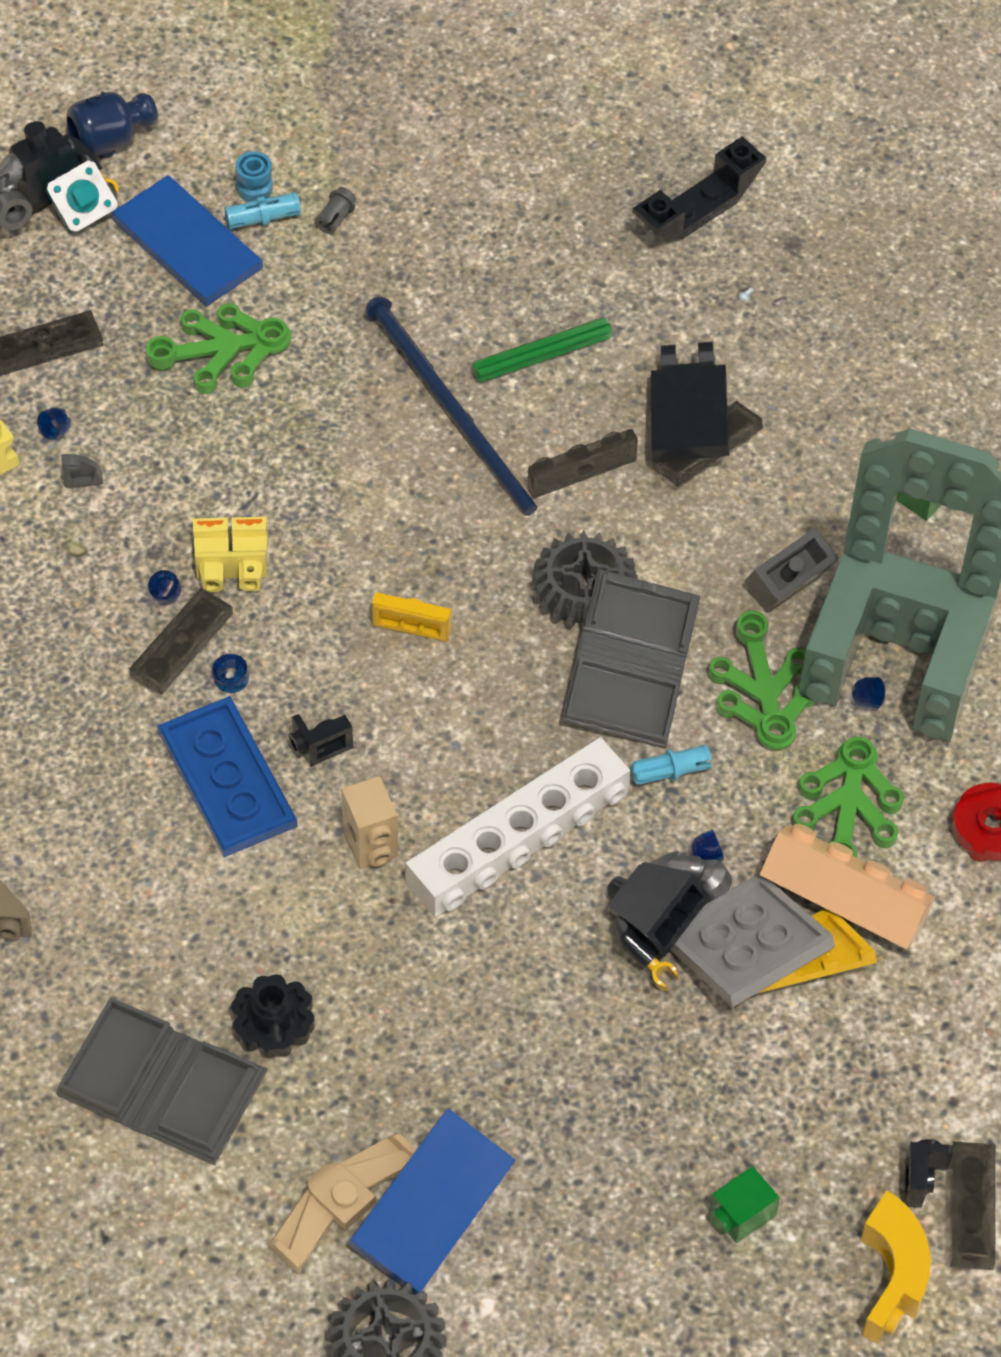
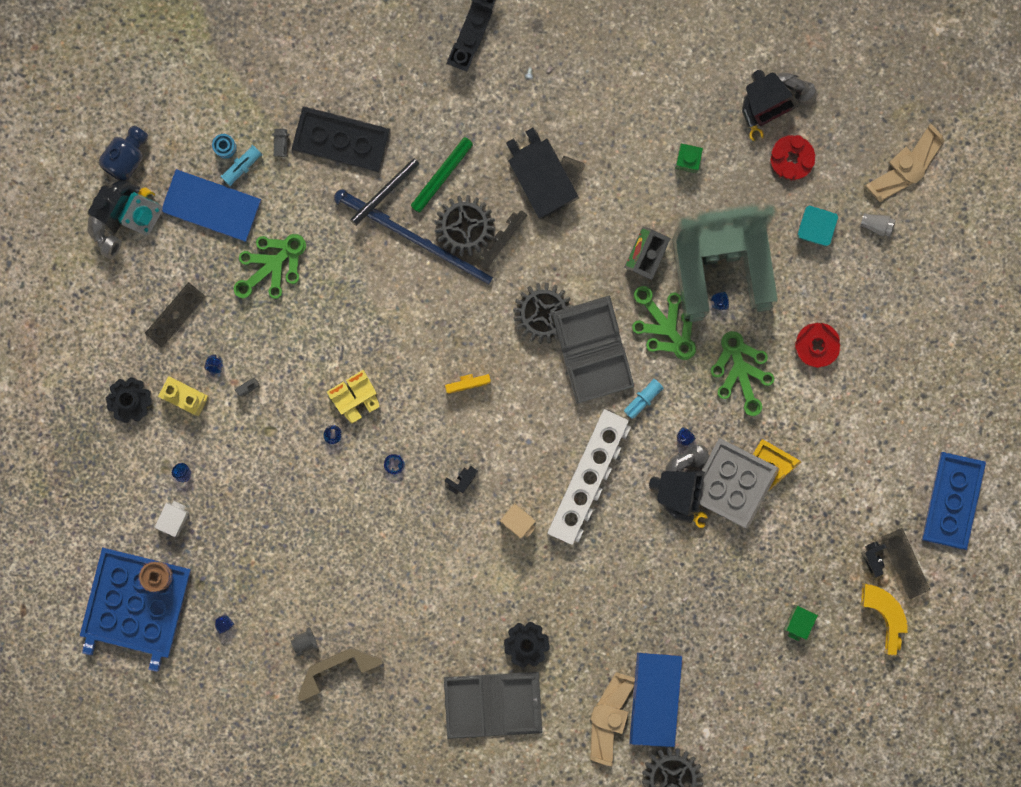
camera: 30 degrees left, 30 degrees up
clear smoke tile [129,588,233,695] -> none
blue tile [157,696,298,857] -> none
light nougat brick [759,824,936,949] -> none
none -> black tile [291,106,390,173]
none -> black bar [350,158,420,226]
none -> dark grey gear [434,195,495,256]

